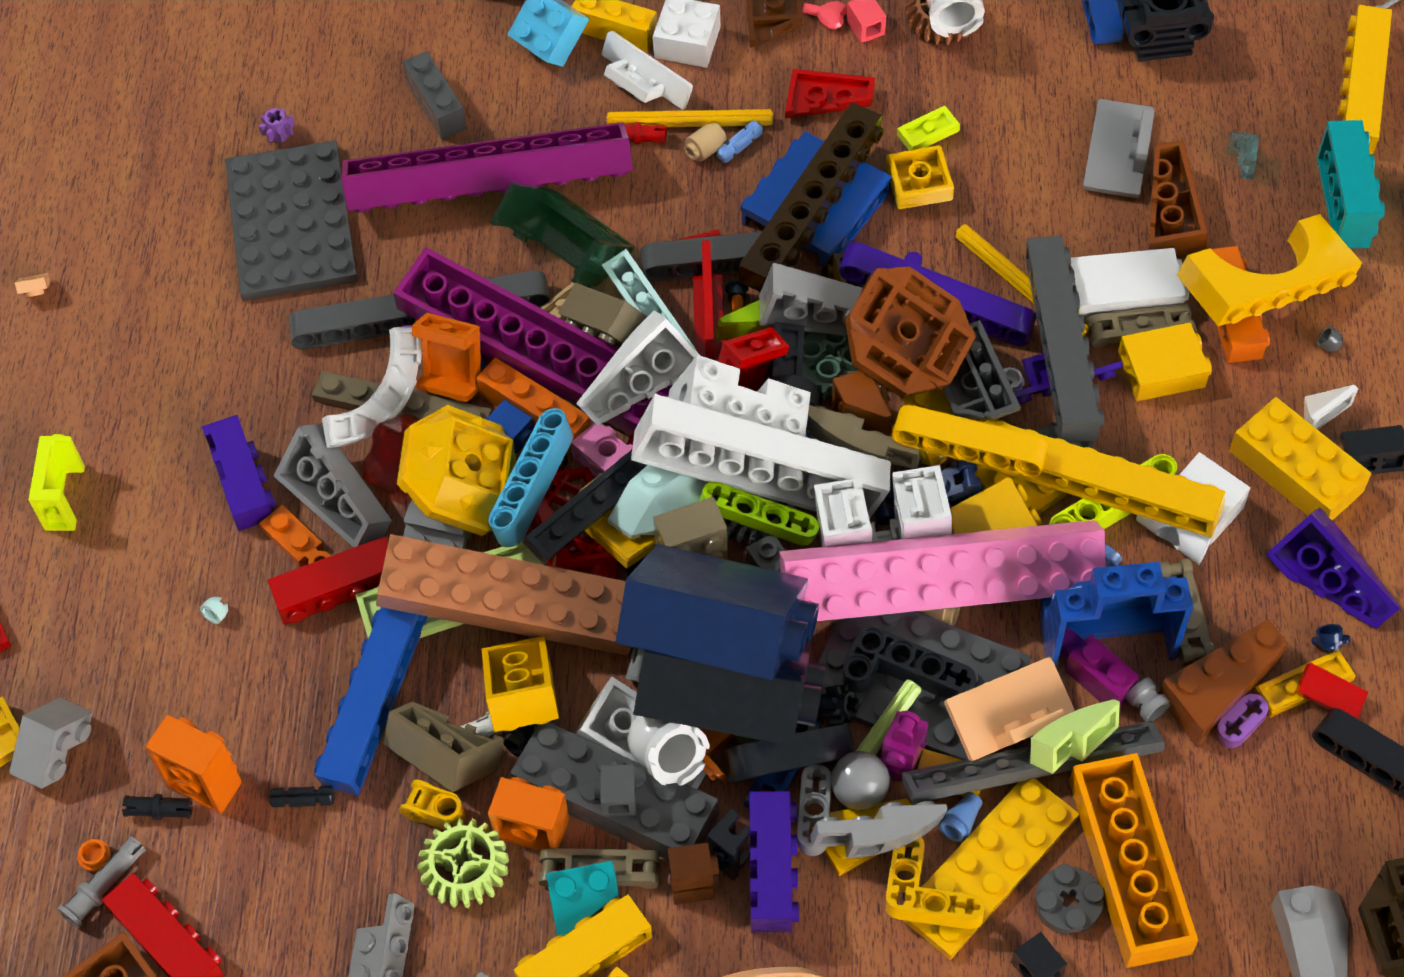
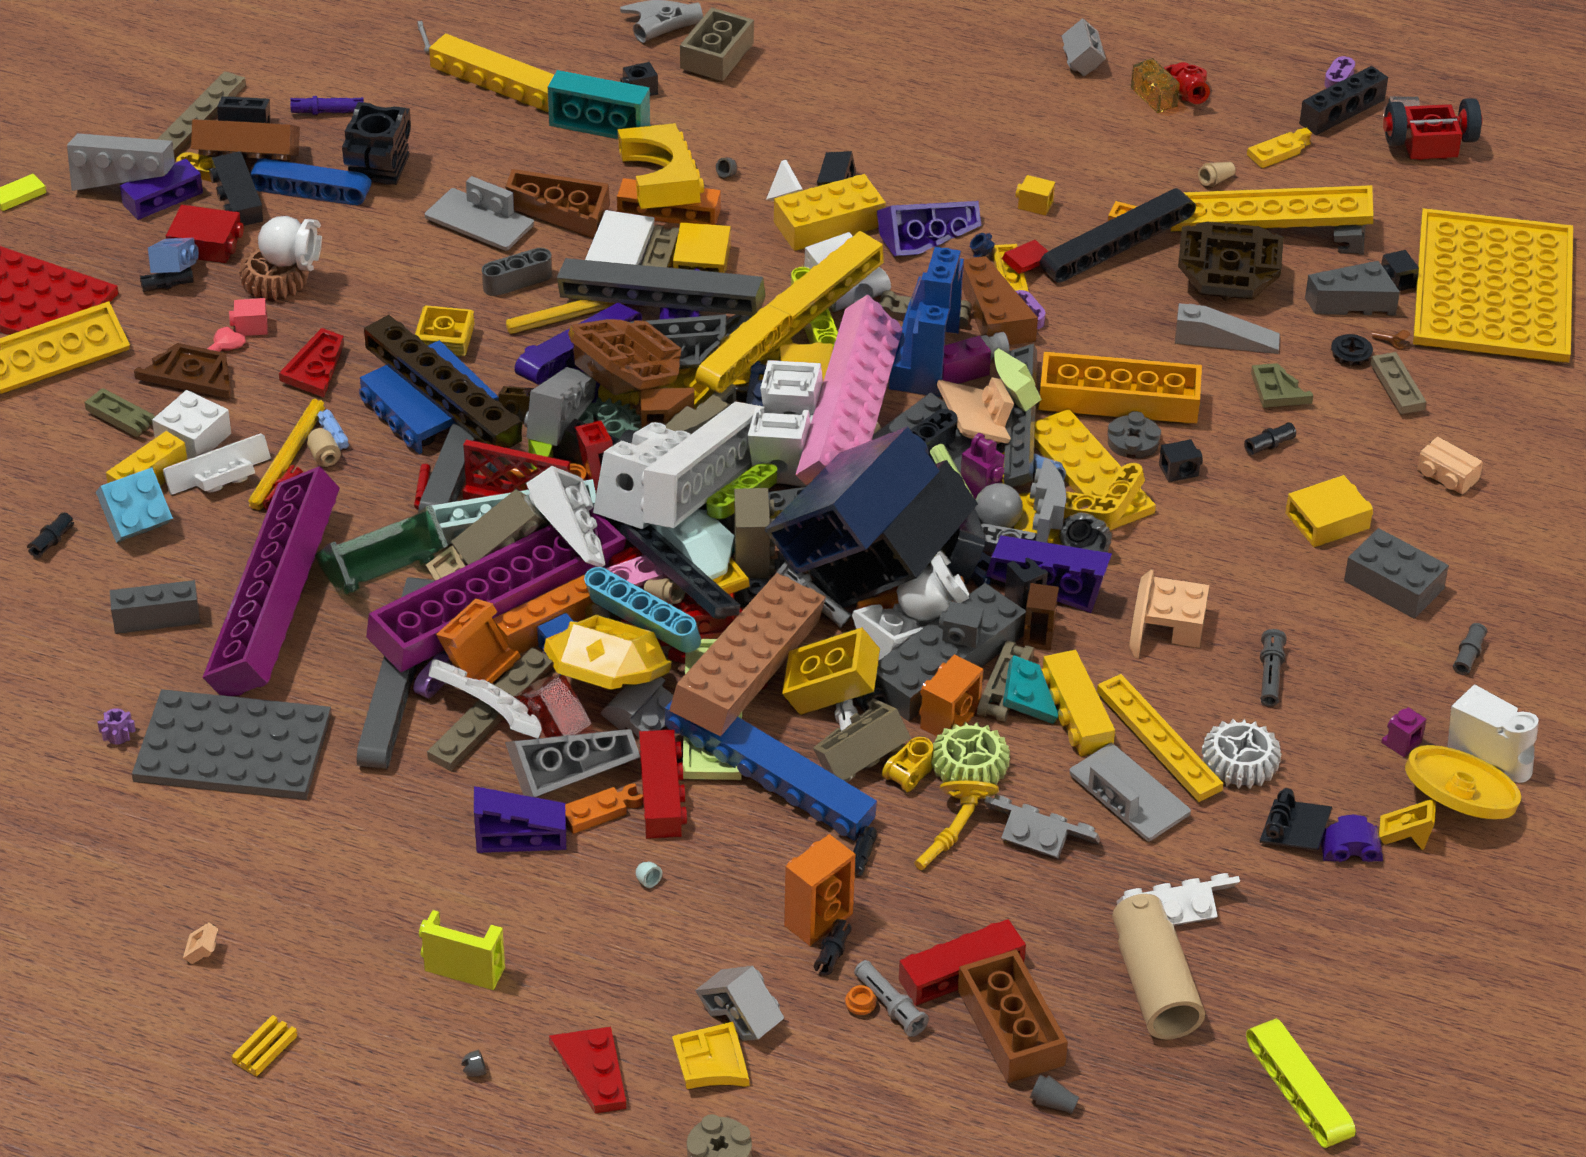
camera: 75 degrees left, 15 degrees down
neon yellow plate [897,106,960,150] -> none
clear light blue bracket [1226,132,1259,180] -> none
none -> dark grey beam [482,248,552,296]
none -> yellow dish [914,781,999,870]
none -> dark grey hair [1059,512,1112,553]

